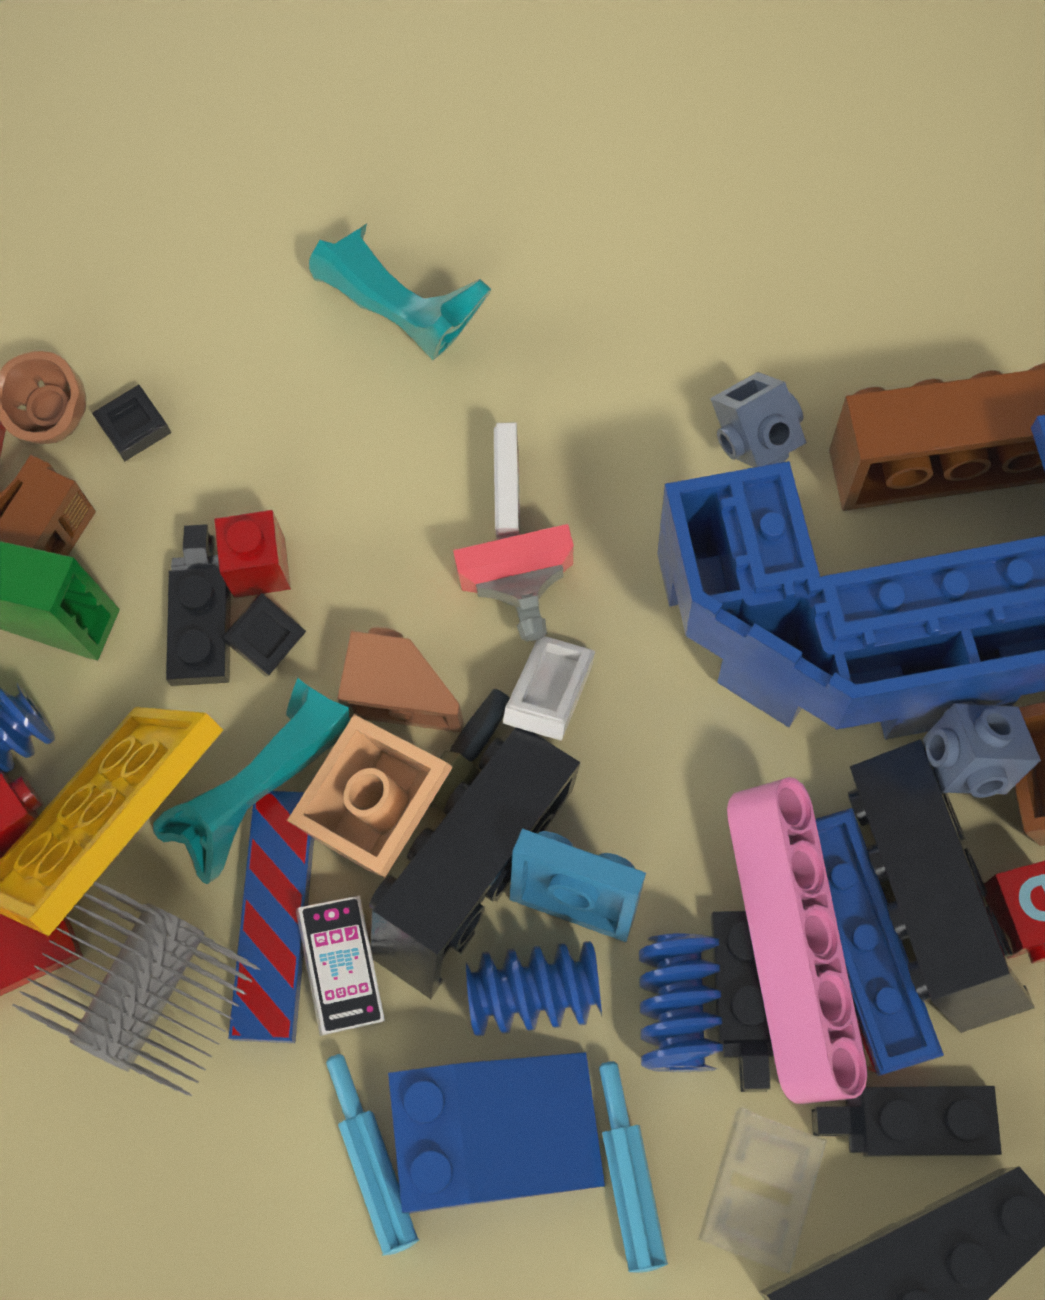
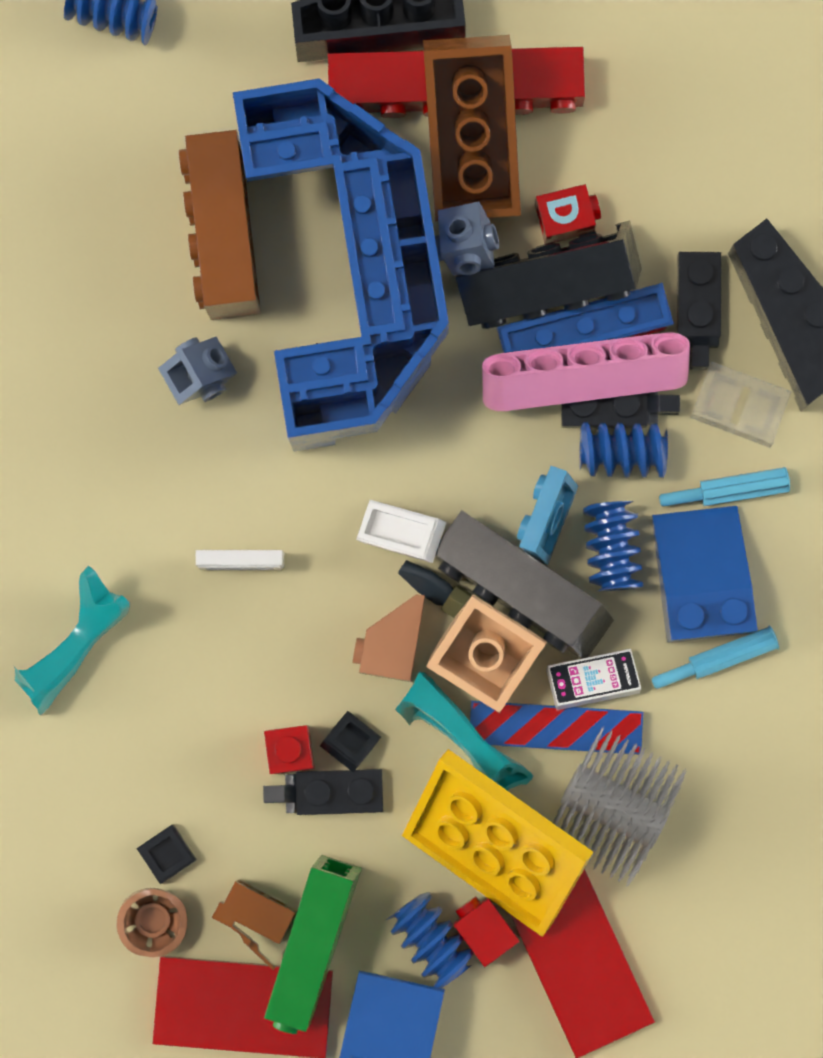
camera: 90 degrees left, 15 degrees up
coral piece [453,524,574,641] -> none

